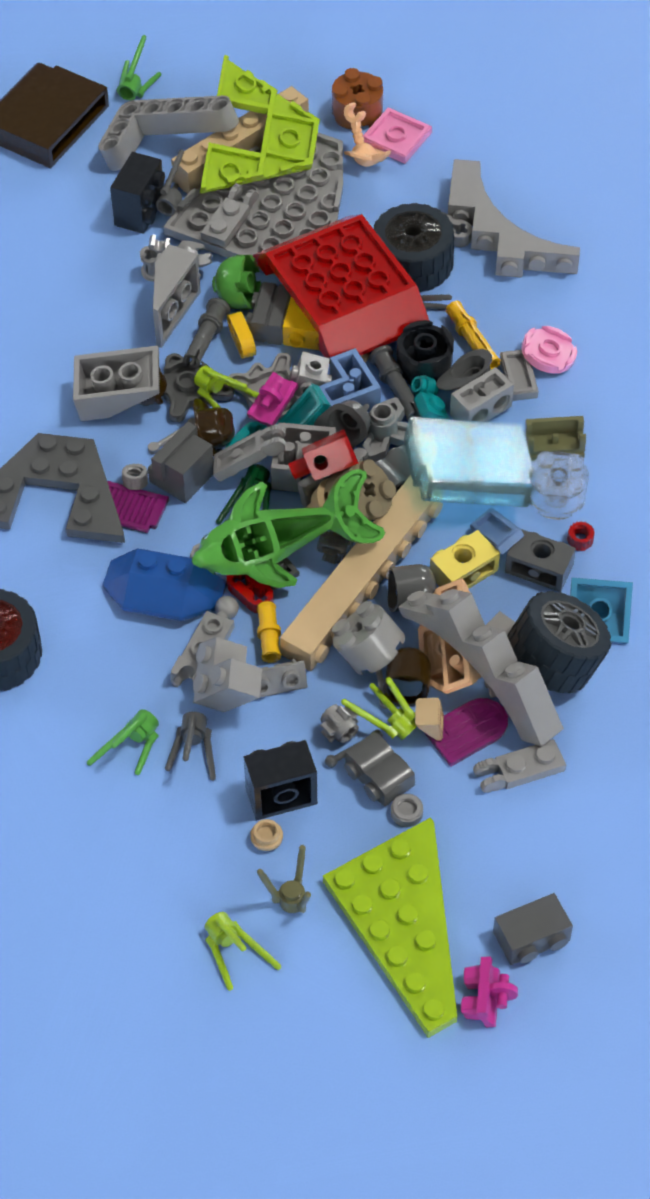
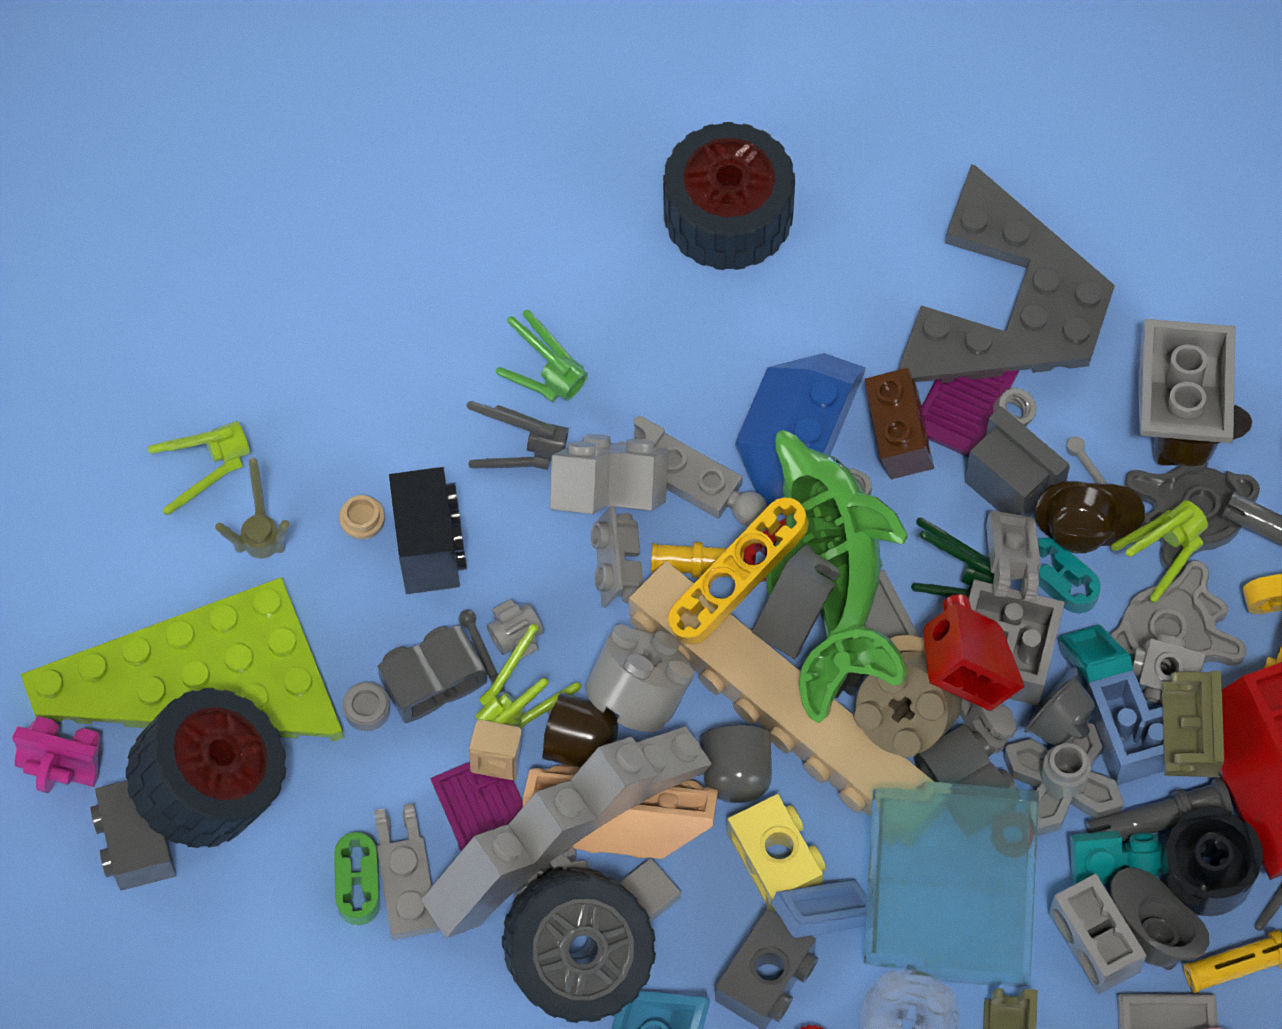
camera: 100 degrees right, 10 degrees up
dark pink hips [247,372,298,427] -> none
none -> black wheel [125,688,287,848]
none -> bright green beam [334,832,380,925]
none -> yellow beam [668,497,809,644]
none -> dark grey hinge [752,544,840,660]
none -> reddish brown brick [865,368,935,480]
none -> olive hinge [1162,671,1224,777]

